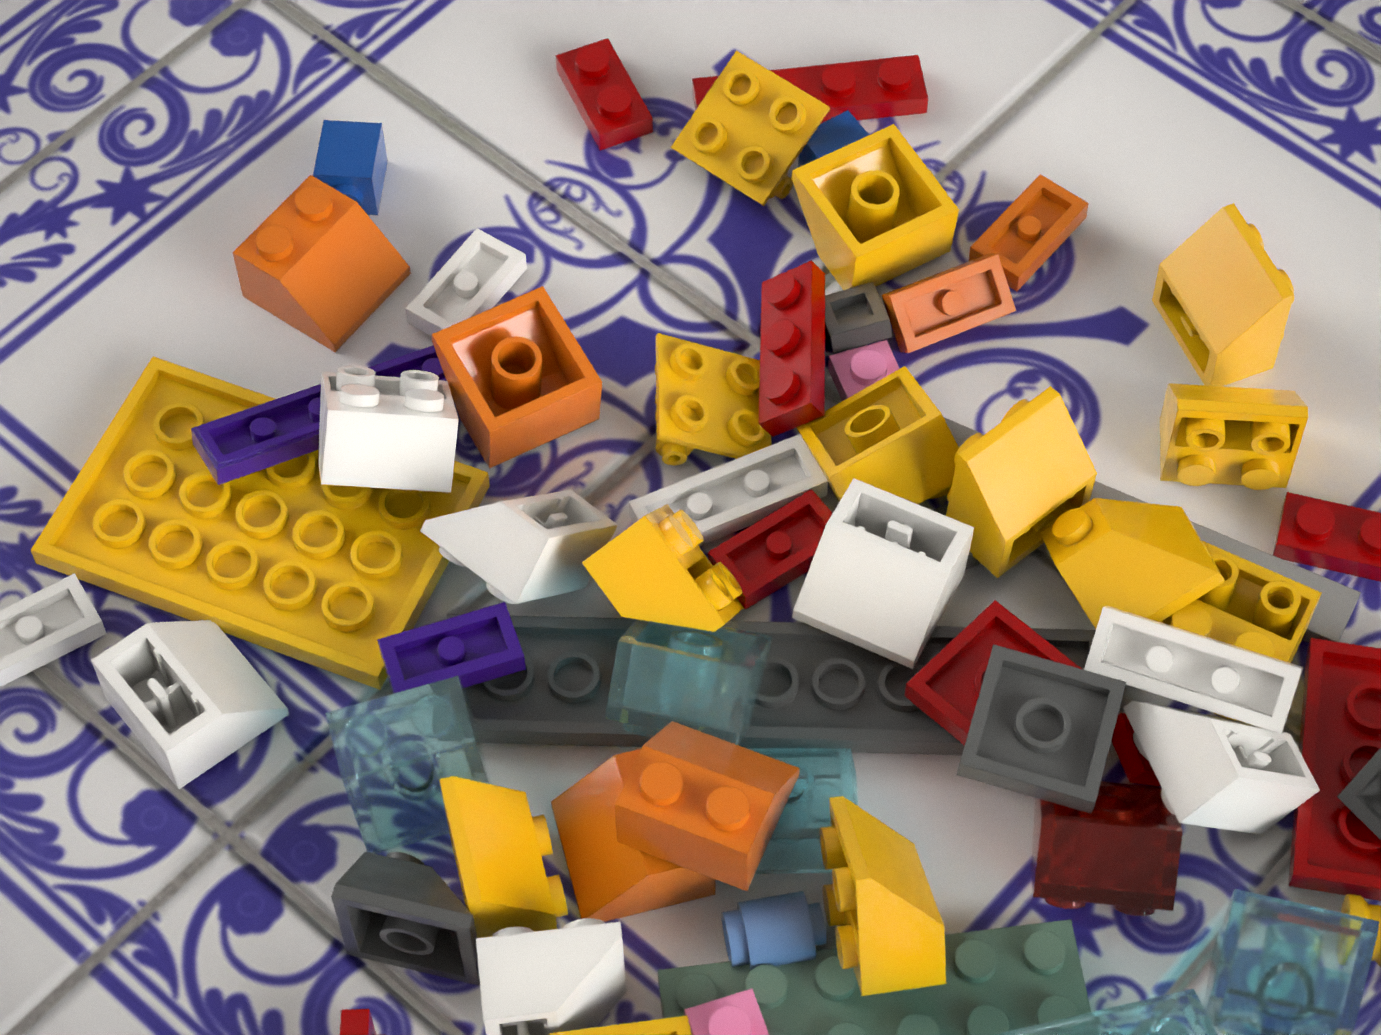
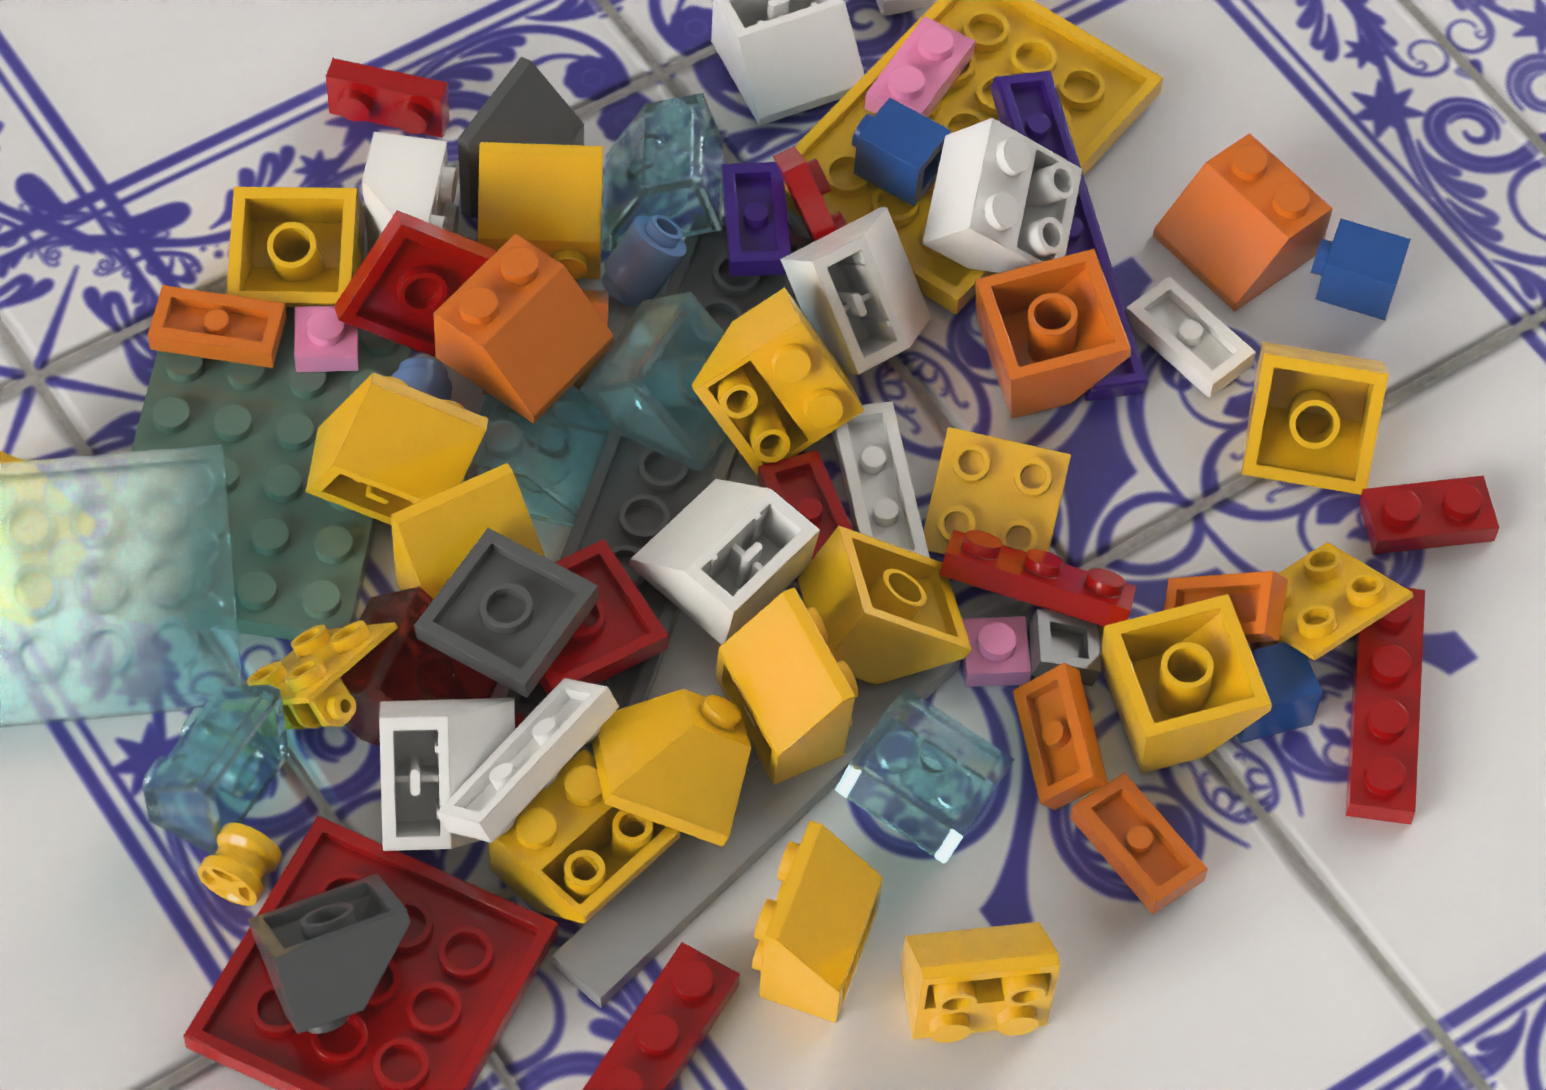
camera: 100 degrees right, 0 degrees up
none -> yellow hinge [229,620,398,731]
none -> red plate [334,210,498,357]
none -> yellow slope [391,463,545,619]
none -> medium blue brick [602,214,687,307]
none -> red plate [773,146,847,242]
none -> clear light blue slope [835,687,1015,864]
none -> blue brick [852,98,951,207]
none -> bright pink plate [864,16,975,118]
none -> orange plate [1164,571,1288,643]
none -> yellow slope [1241,341,1389,495]

